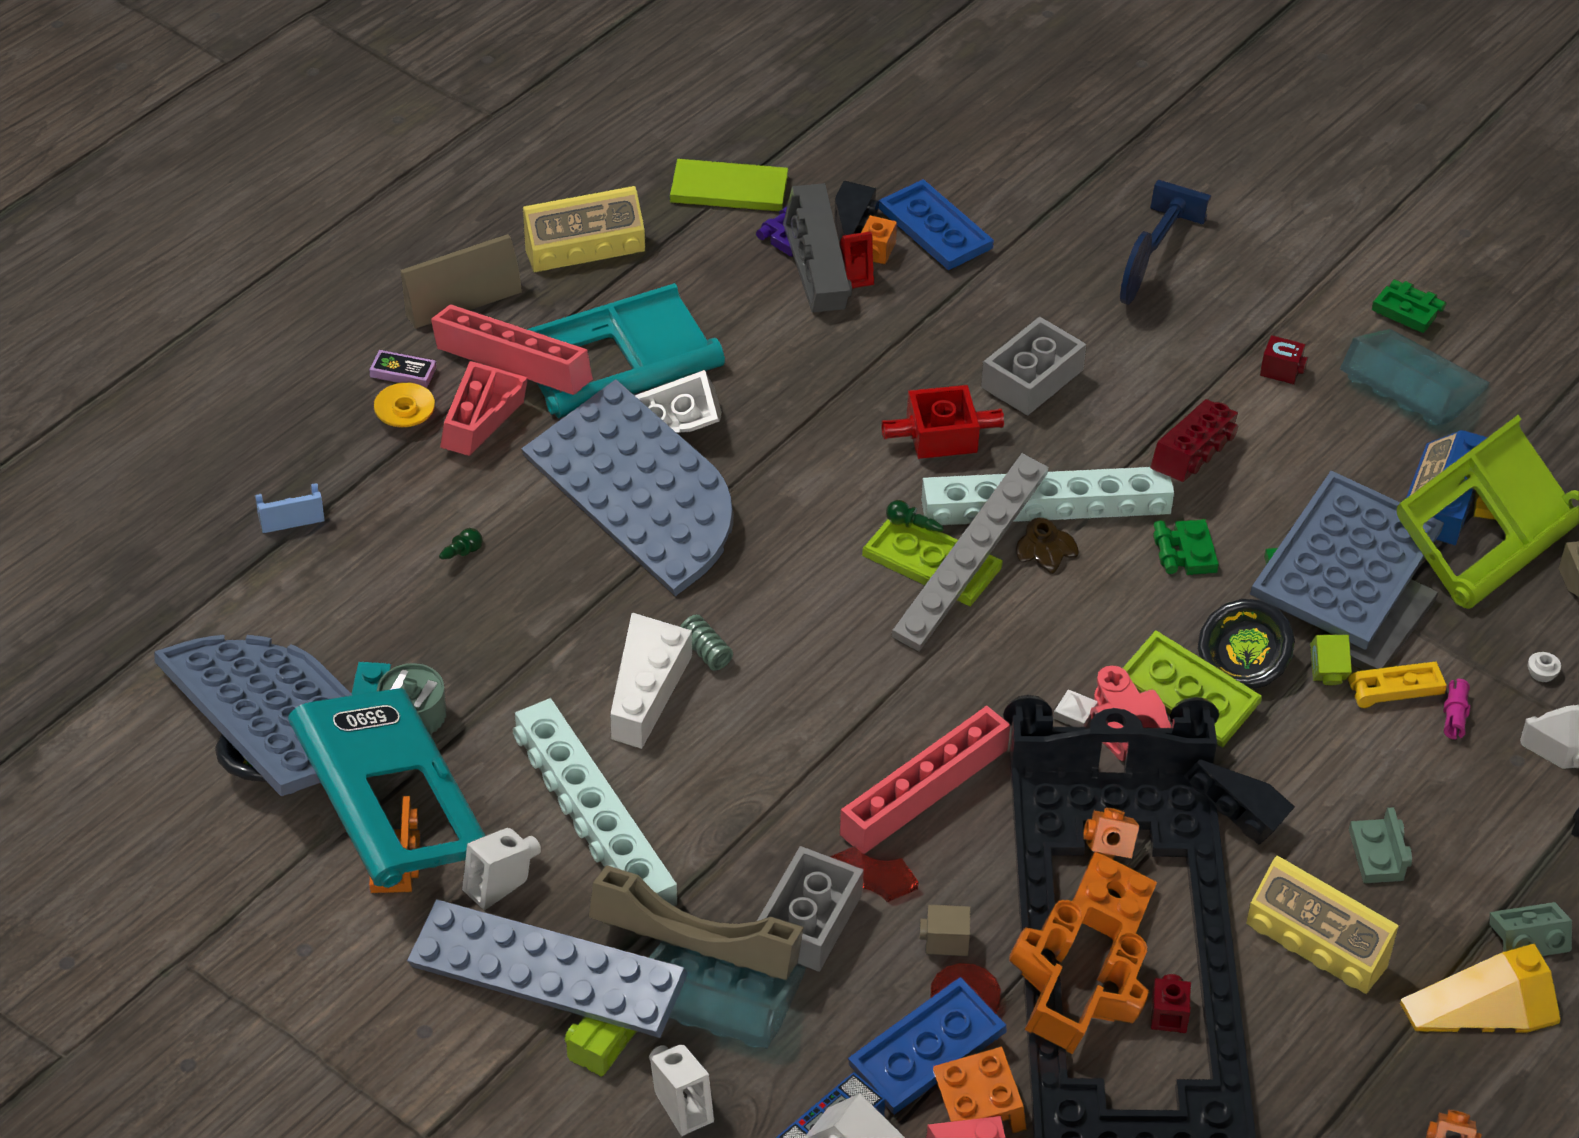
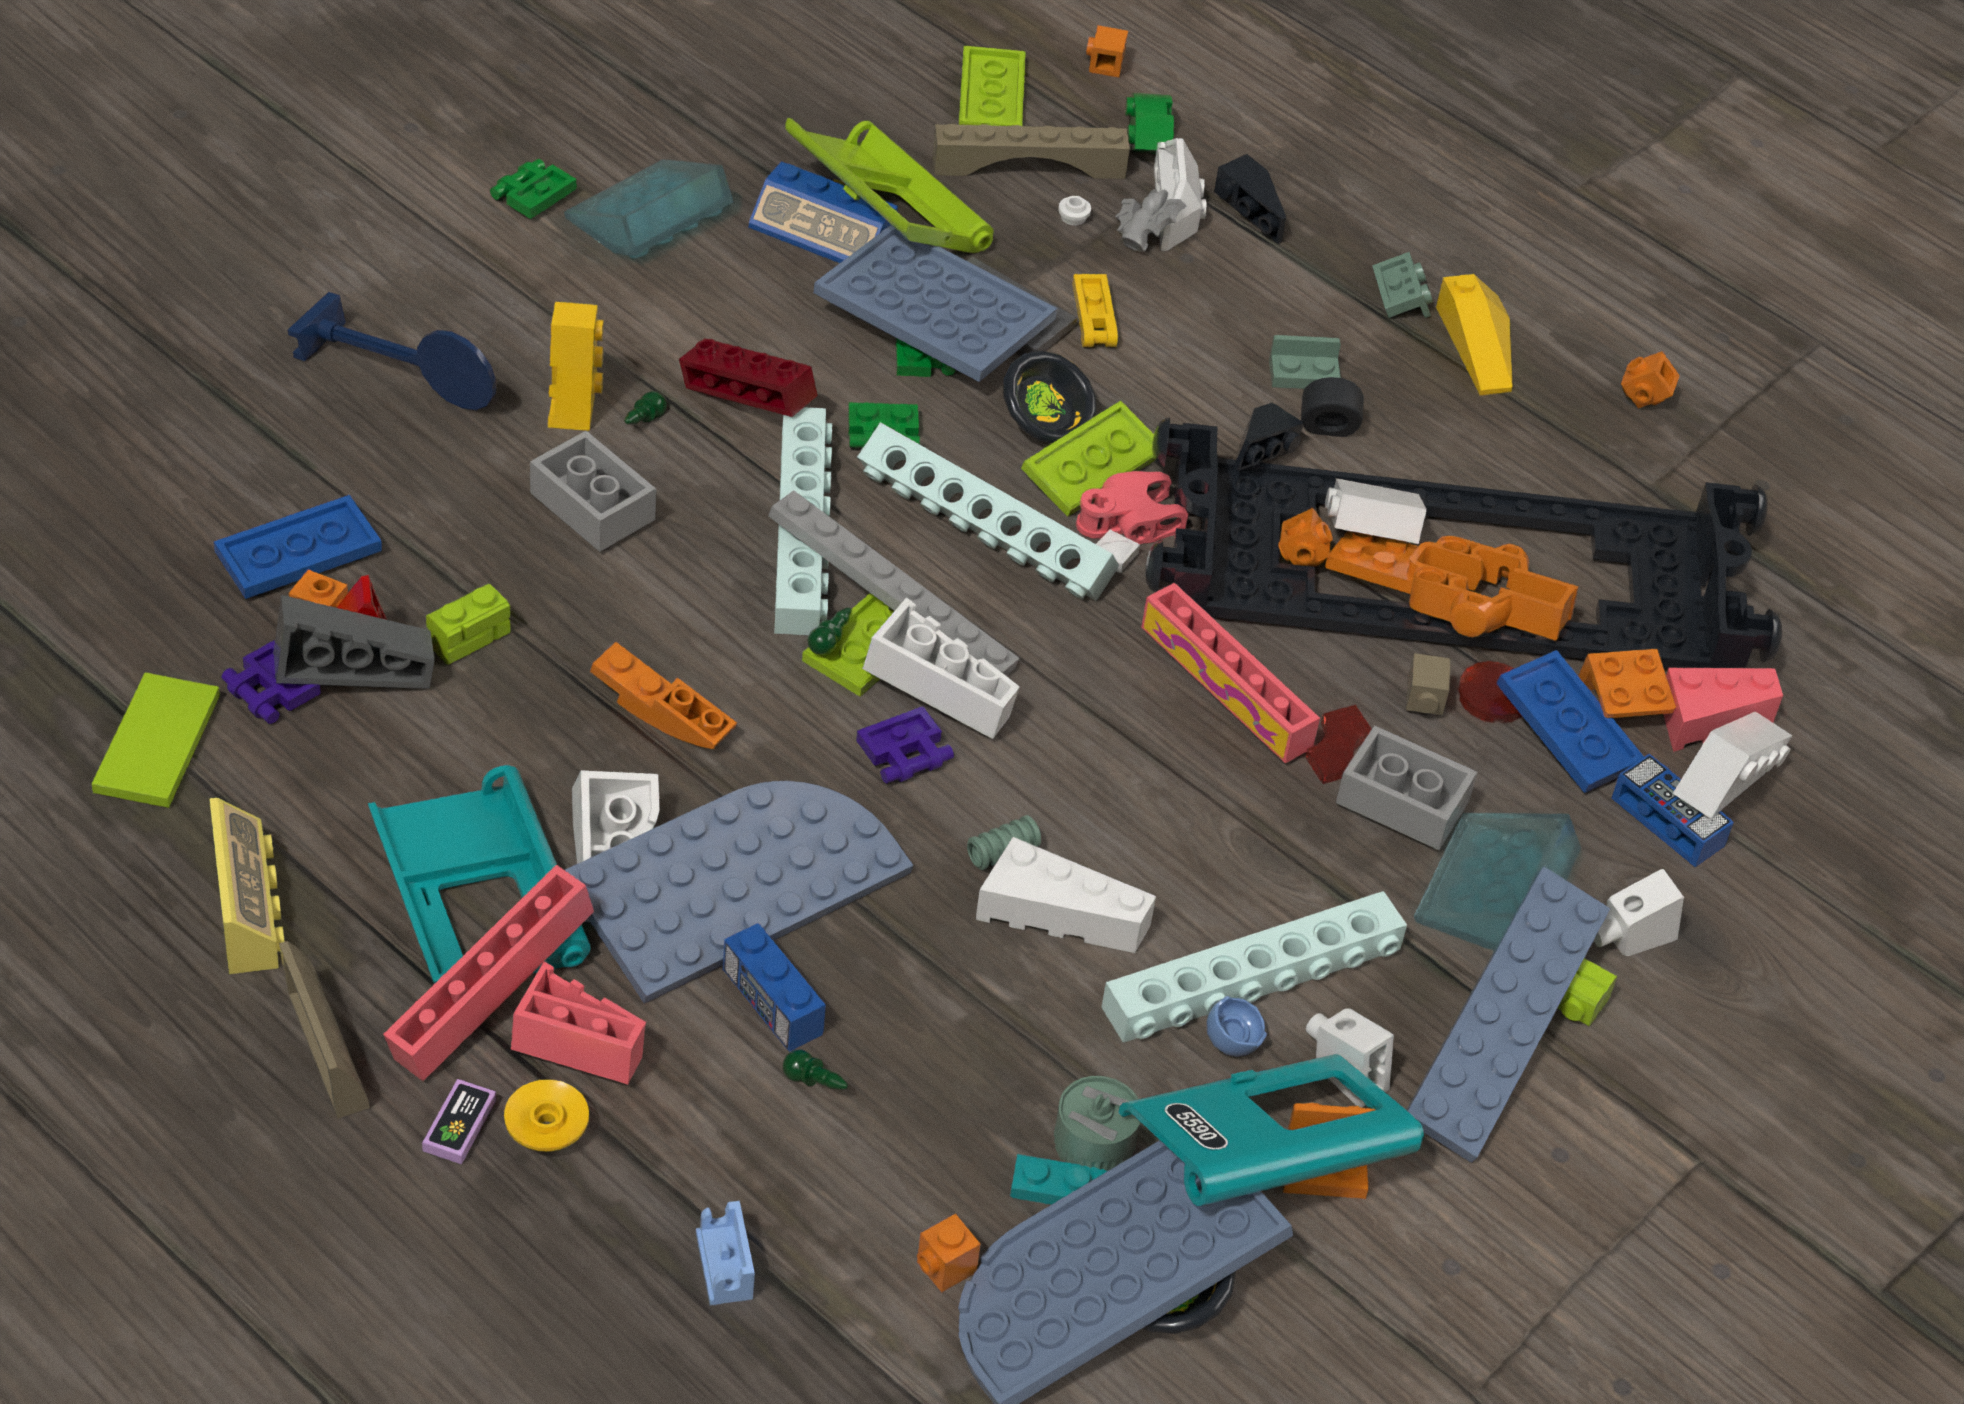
camera: 90 degrees left, 0 degrees up
dark tan arch [589,865,804,980] -> none
black slope [834,181,879,241] -> none
red brick [881,385,1004,459] -> none
dark brown plate [1016,518,1079,574] -> none
dark red brick [1151,974,1191,1033] -> none
slope [1246,856,1399,994] -> none
dark red brick [1260,335,1308,384] -> none
lime brick [1310,635,1352,685] -> none
dark pink pin [1443,679,1470,739] -> none
none -> lime brick [426,584,510,665]
none -> yellow wedge [548,302,604,431]
none -> orange slope [590,642,737,749]
none -> dark green bar [624,391,667,425]
none -> blue brick [723,923,826,1052]
none -> dark purple plate [856,706,954,784]
none -> light aqua brick [857,422,1119,601]
none -> white wedge [863,597,1020,739]
none -> orange brick [917,1214,981,1292]
none -> light grey animal [1115,189,1187,252]
none -> medium blue hair [1207,996,1267,1057]
none -> black tyre [1301,377,1364,437]
none -> white brick [1325,478,1427,544]

